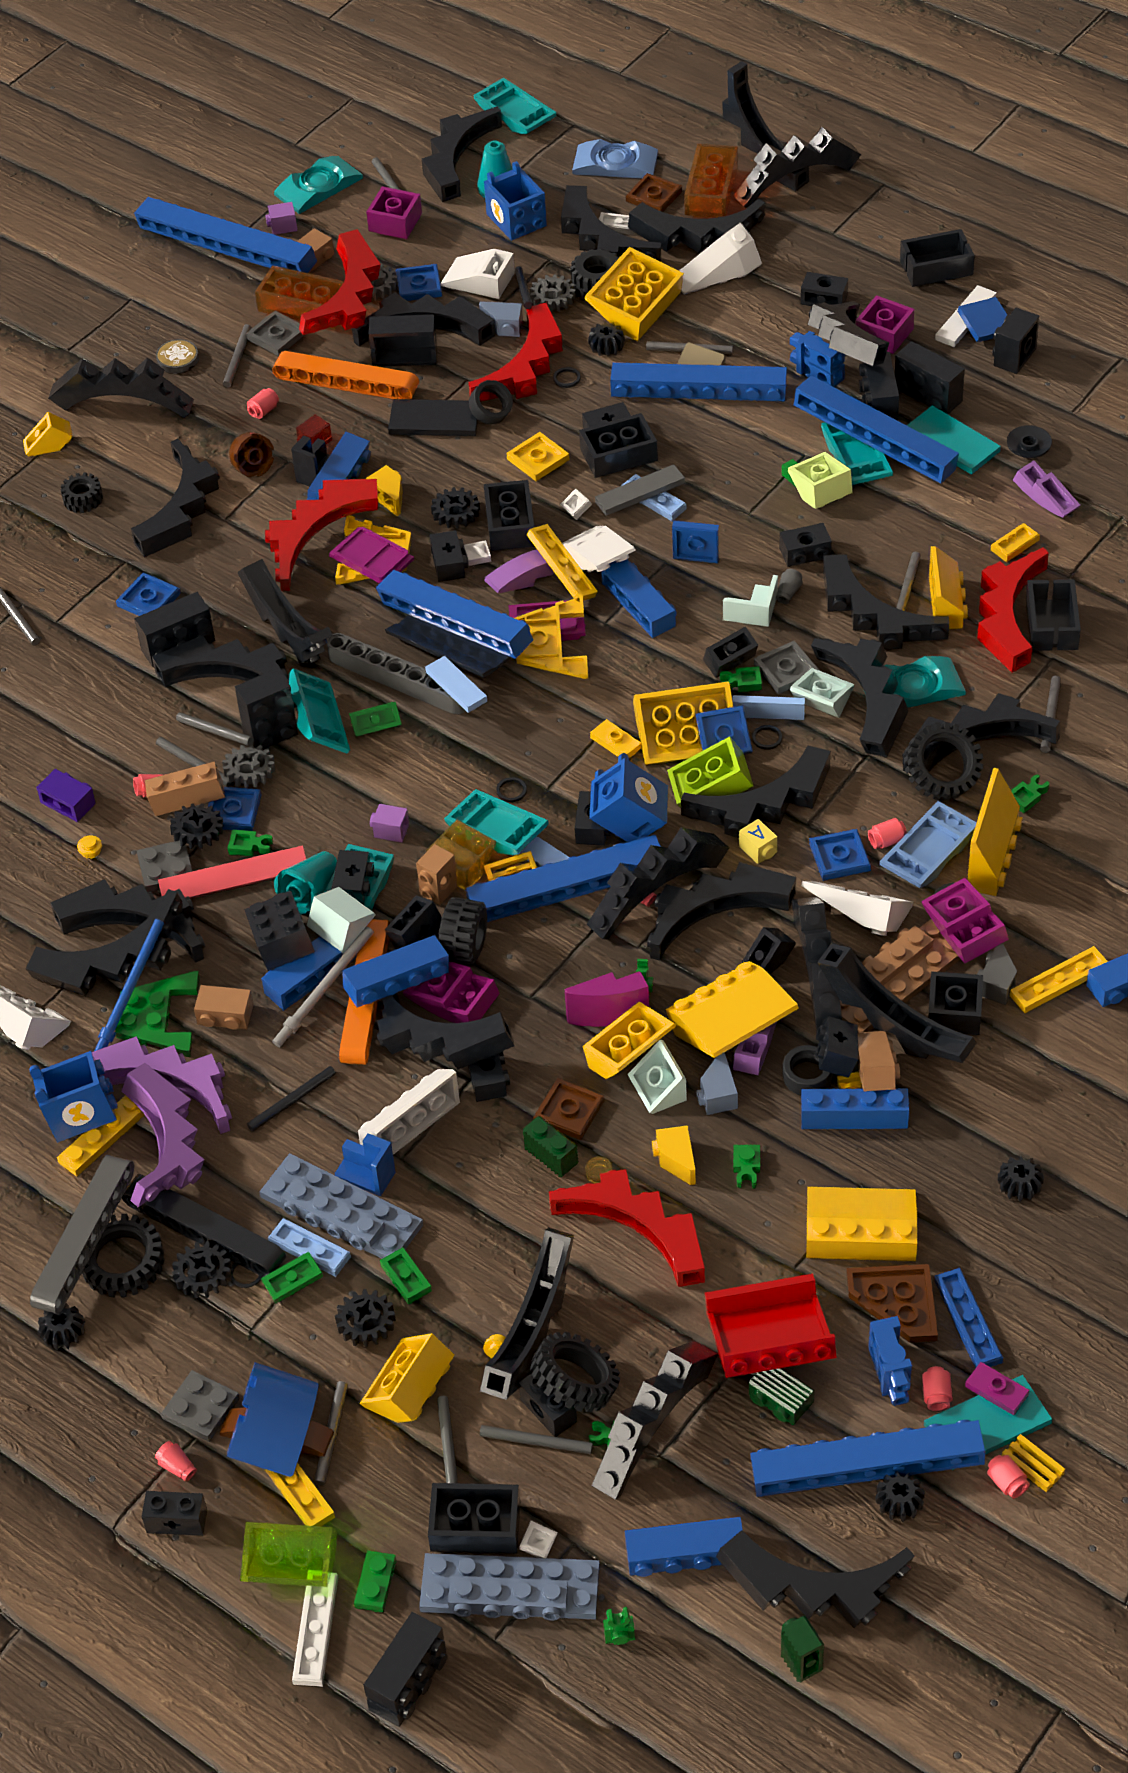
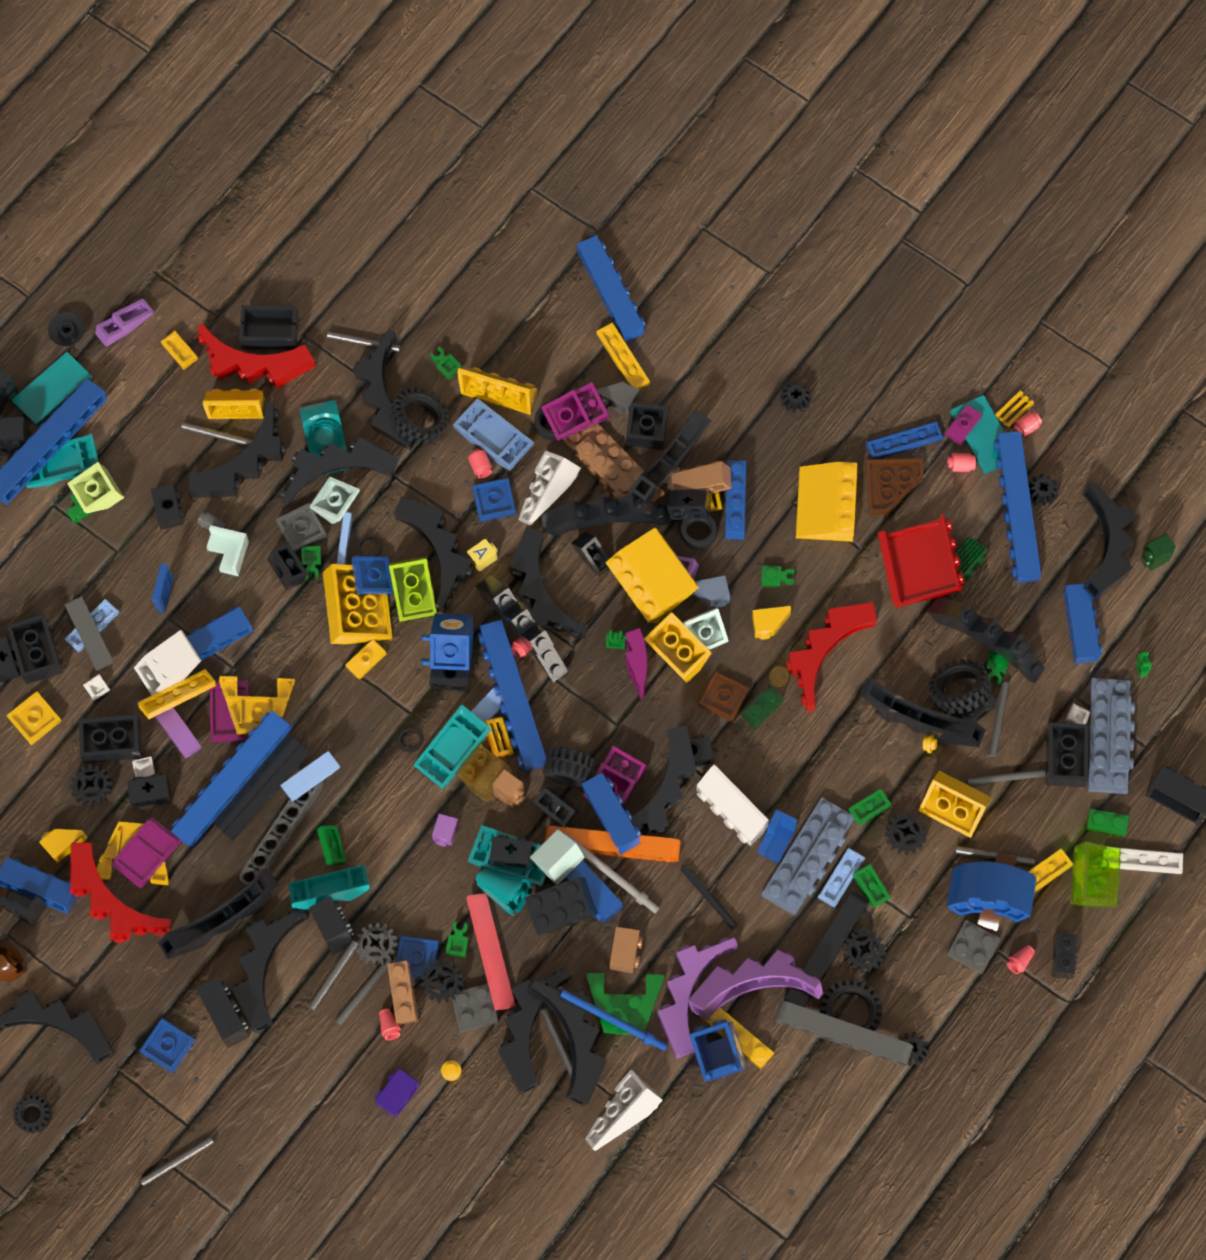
camera: 90 degrees left, 20 degrees up
blue hips [868,1316,912,1406] -> none

